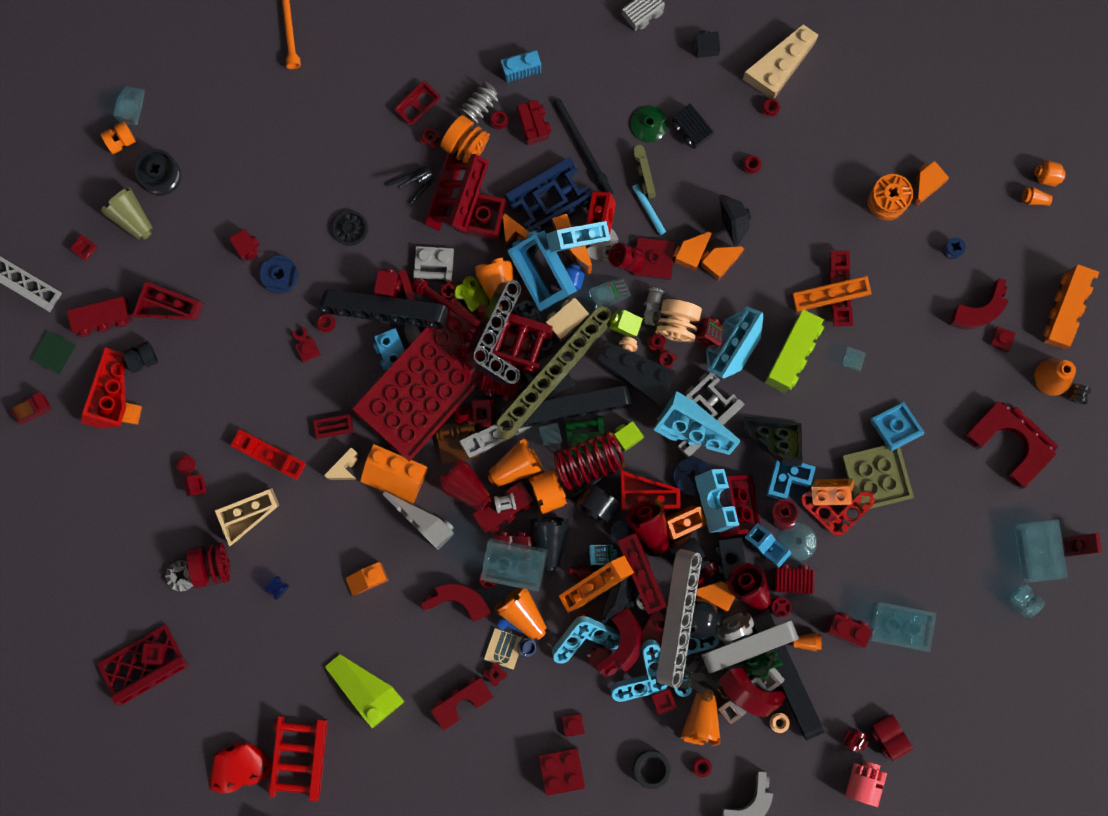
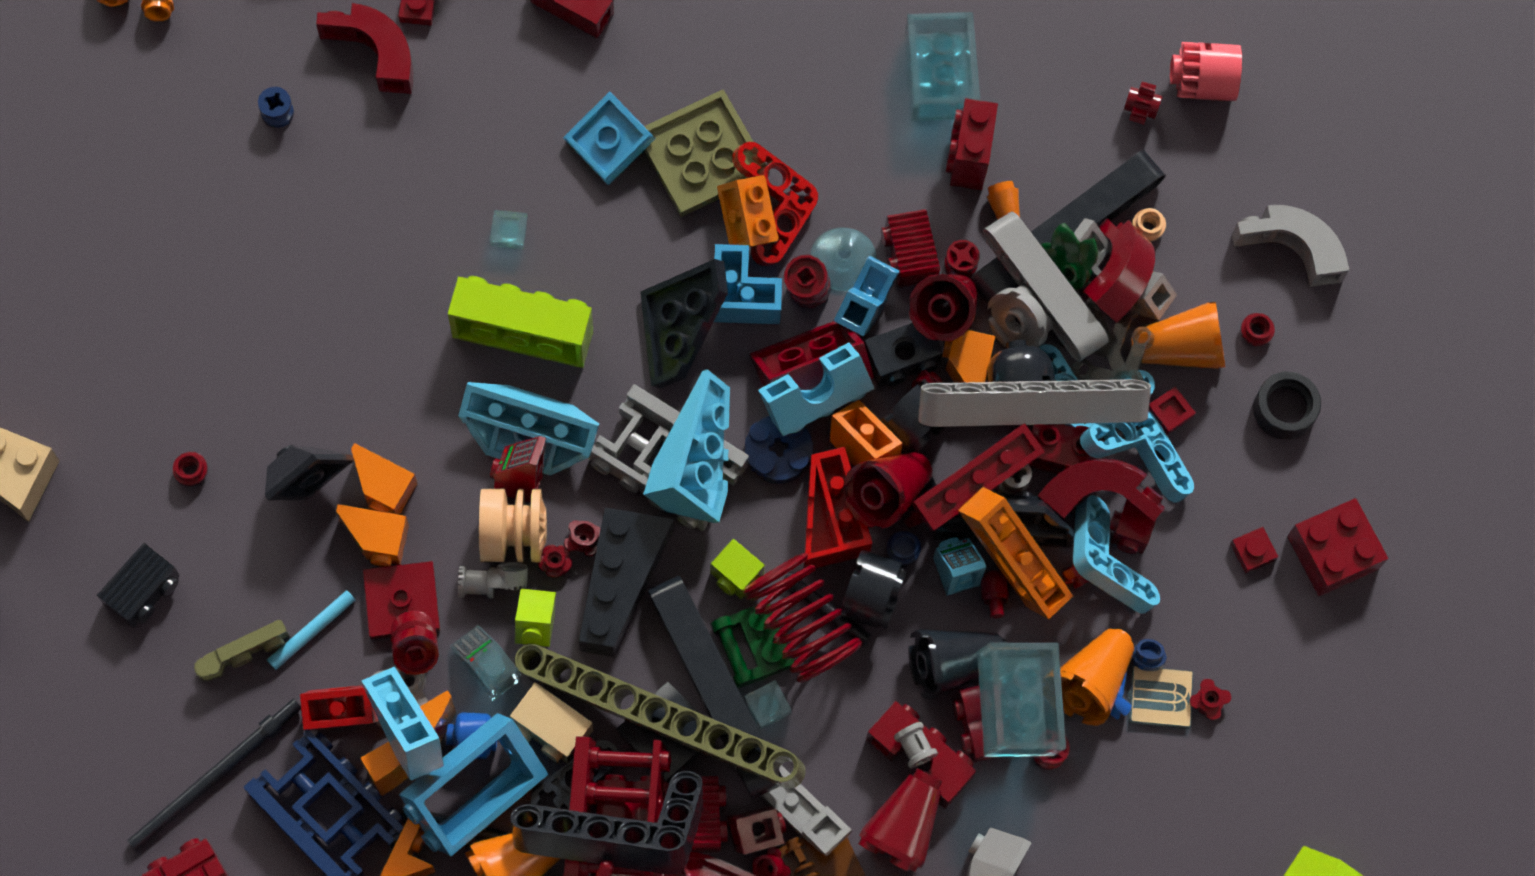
camera: 110 degrees left, 10 degrees down
dark red arch [421,584,491,622] -> none
dark red arch [431,676,494,731] -> none
orange cone [488,438,543,487] -> none
orange brick [529,470,567,514] -> none
light nougat plate [618,337,638,352] -> none
dark green dish [630,106,668,143] -> none
dark red plate [762,99,780,117] -> none
orange tile [792,276,872,312] -> none
dark red slope [830,250,853,327] -> none
orange wheel [868,174,913,221] -> none
dark red brick [870,714,913,761] -> none
orange slope [914,161,949,206] -> none

